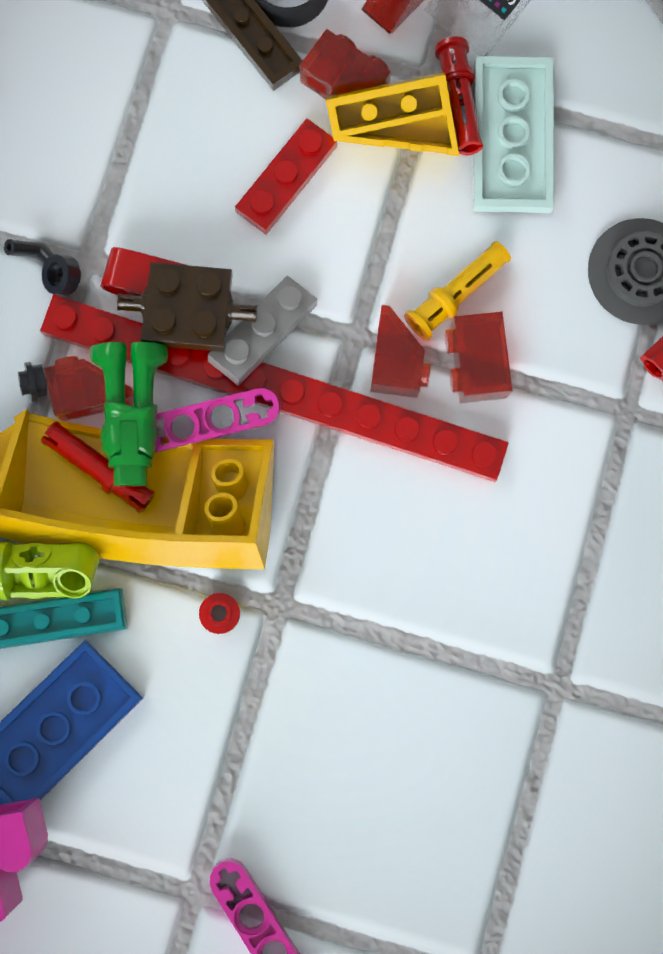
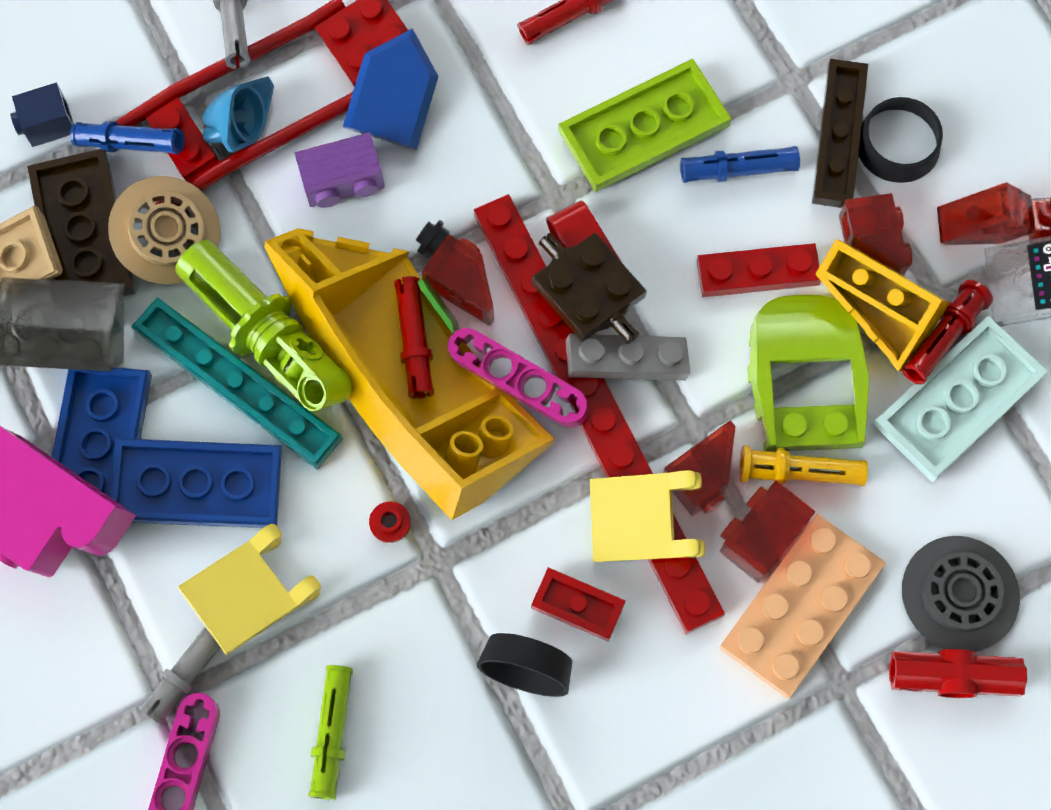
camera: 50 degrees right, 10 degrees down
black plate [4,239,81,295] -> none
green piece [90,342,169,486] -> none
none -> light grey pin [139,627,220,725]
none -> light yellow flag [178,524,321,656]
none -> lime pin [308,665,353,800]
none -> bright green piece [418,277,459,333]
none -> black tyre [476,633,573,697]
none -> red plate [531,567,626,642]
none -> lime plate [558,58,732,193]
none -> light yellow flag [590,470,705,562]
none -> blue pin [680,146,800,183]
none -> light nougat plate [719,514,886,699]
none -> lime slope [747,295,870,452]

